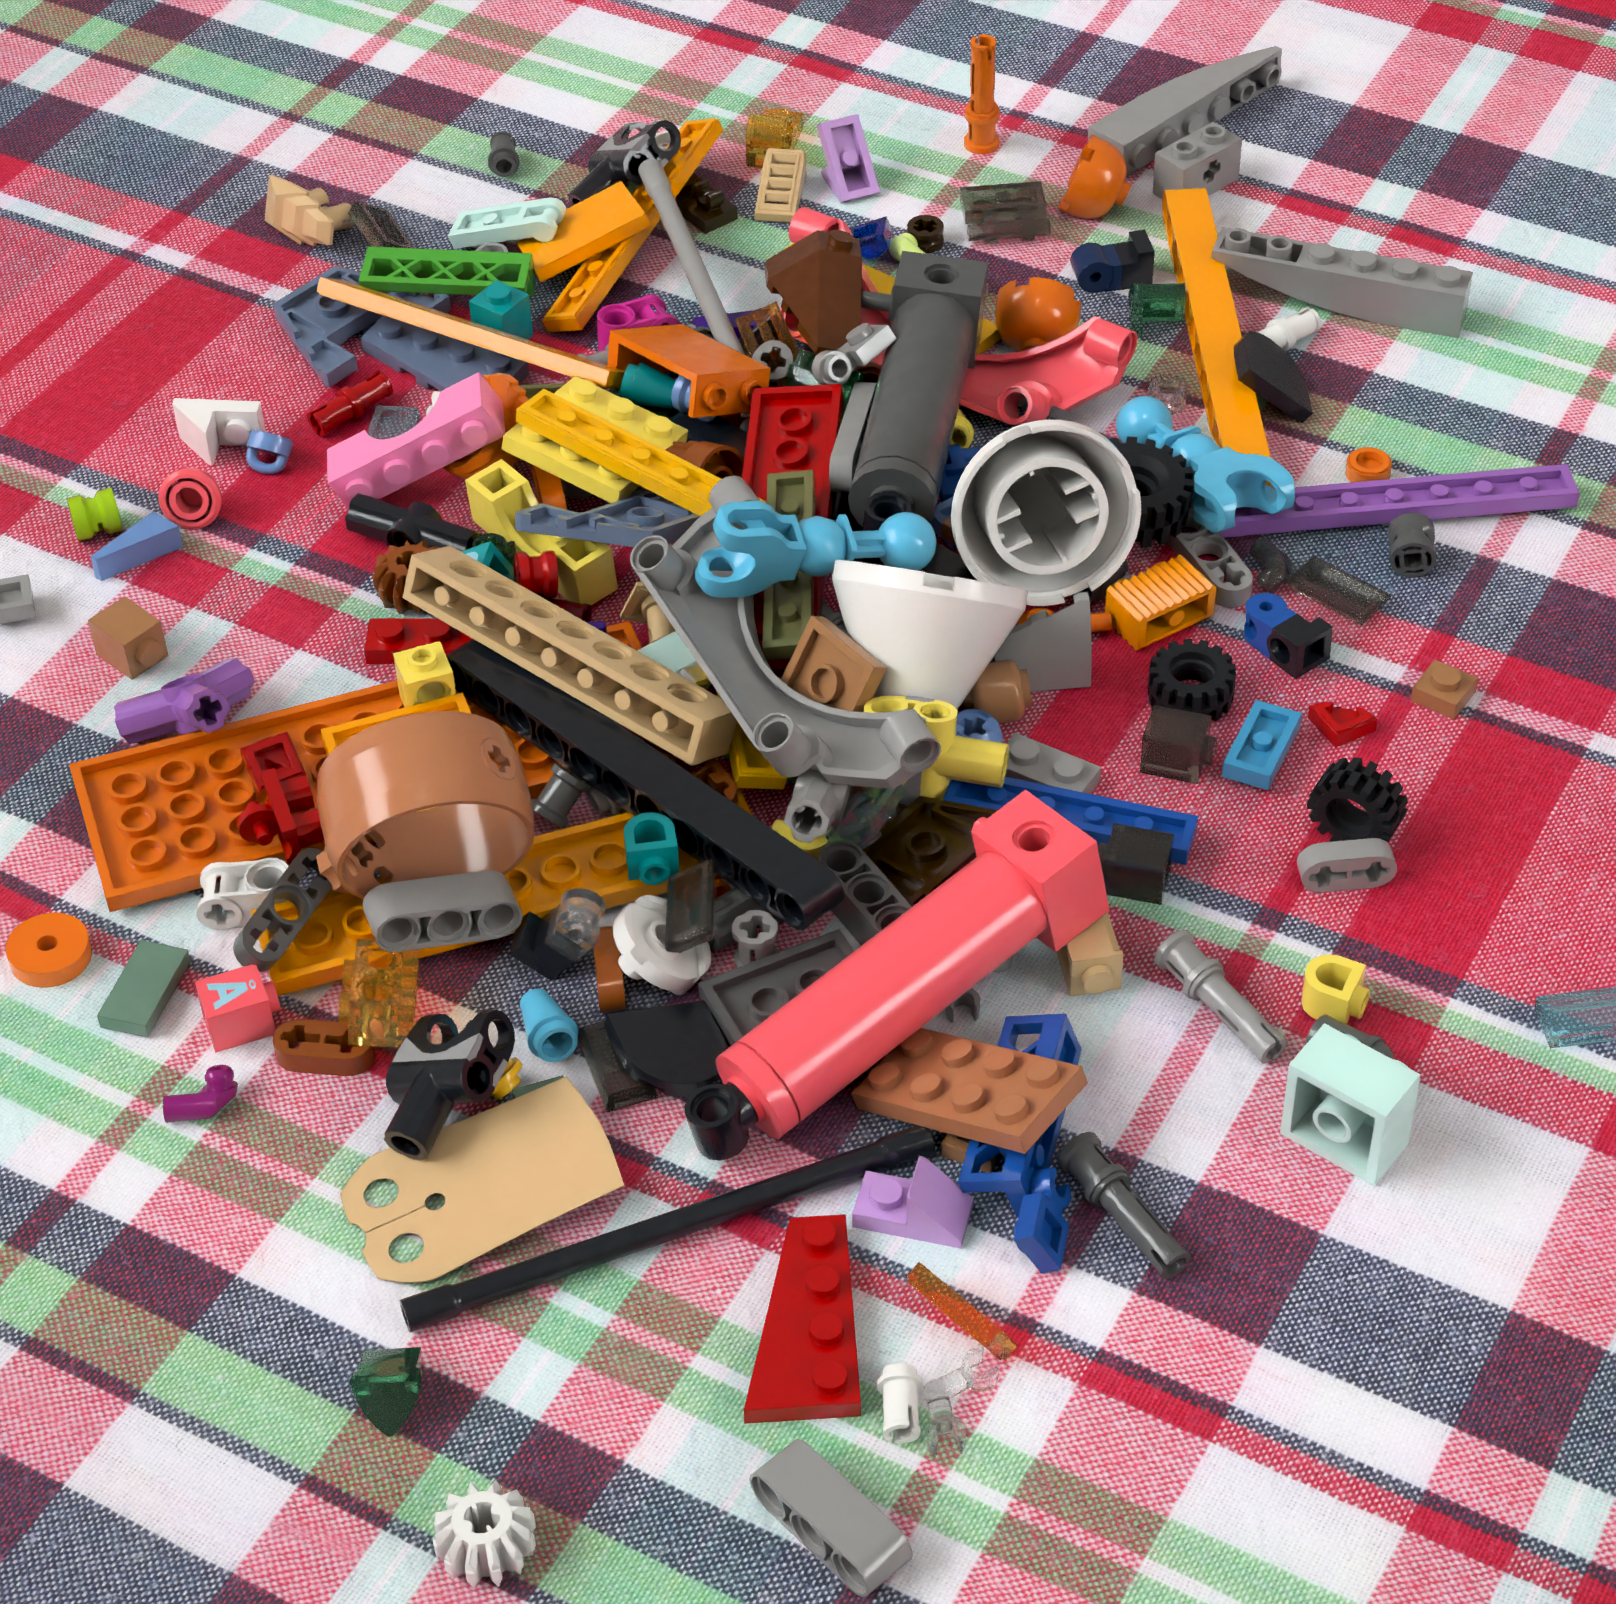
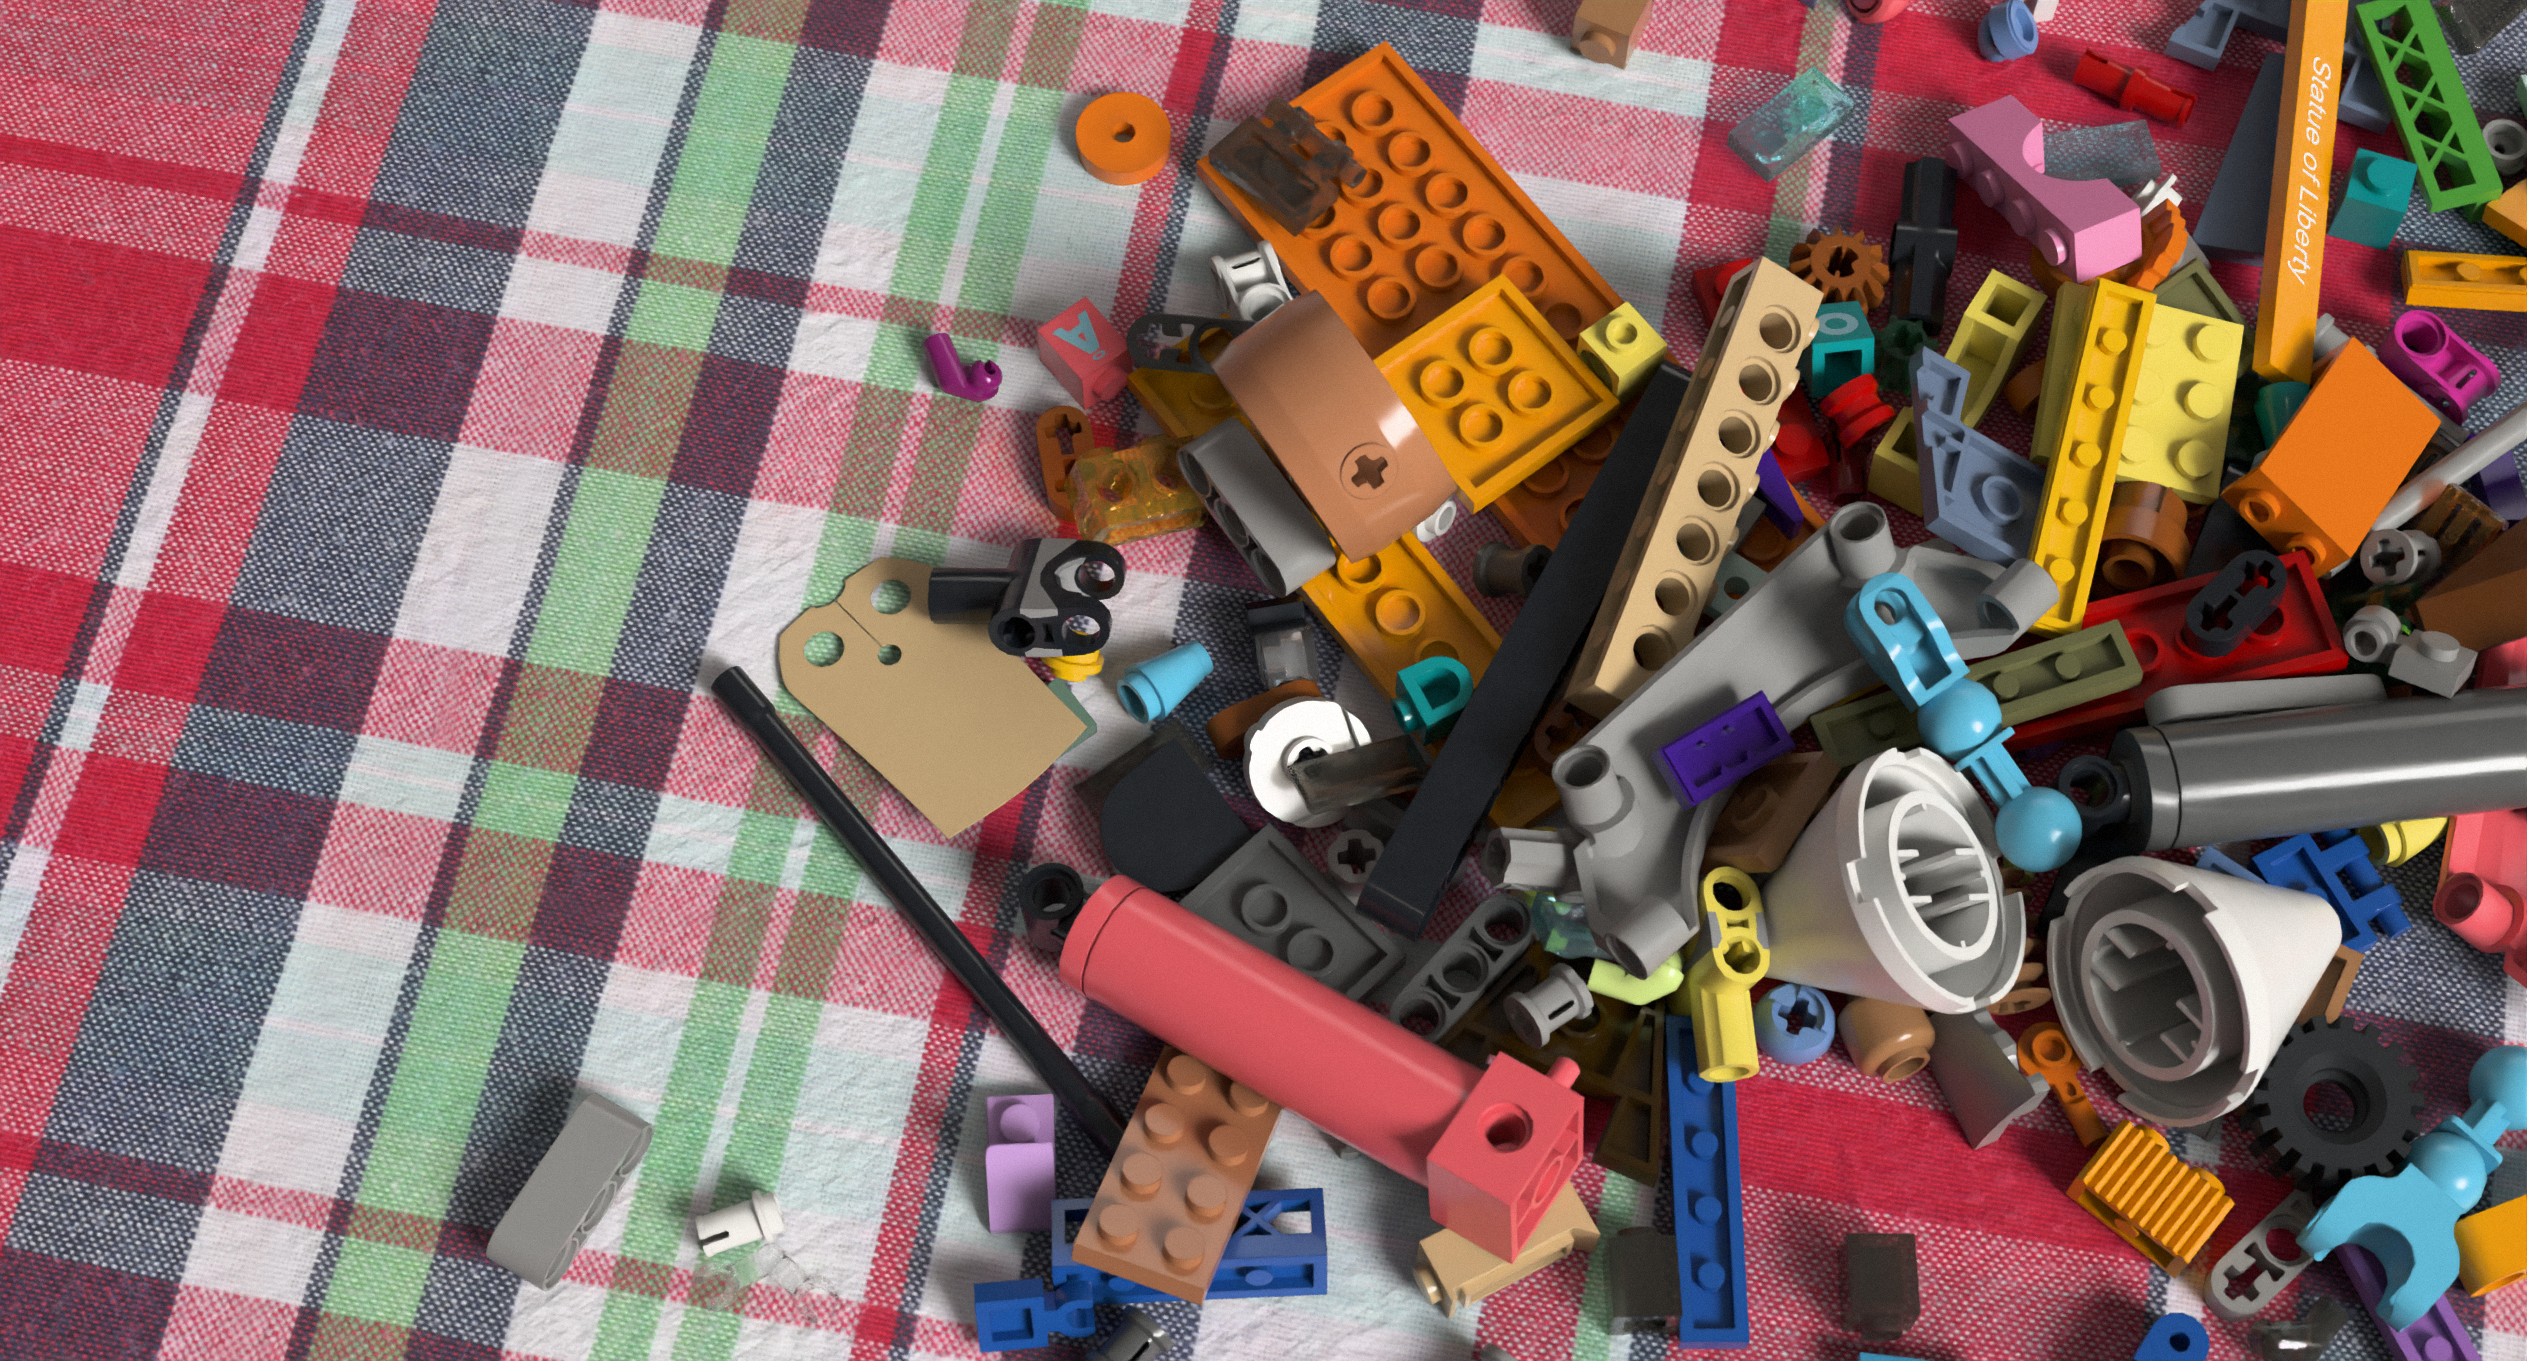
camera: 70 degrees right, 20 degrees up
sand green tile [97,940,191,1038] -> none
medium lavender piece [114,658,255,744] -> none
red hips [237,768,325,866] -> none
red tile [241,731,306,797] -> none
clear green tile [350,1347,423,1437] -> none
white gear [433,1480,536,1589] -> none
red wing [744,1214,861,1424] -> none
clear orange tile [906,1262,1018,1361] -> none
light grey plate [1005,733,1101,794] -> none
black tyre [1148,639,1236,726] -> none
none -> clear smoke plate [1209,96,1367,237]
none -> light grey bush [1504,963,1594,1049]
none -> yellowish green arm [1587,950,1685,1005]
none -> dark purple plate [1650,690,1796,812]
none -> clear light blue plate [1726,66,1856,183]
none -> black beam [2183,550,2287,658]

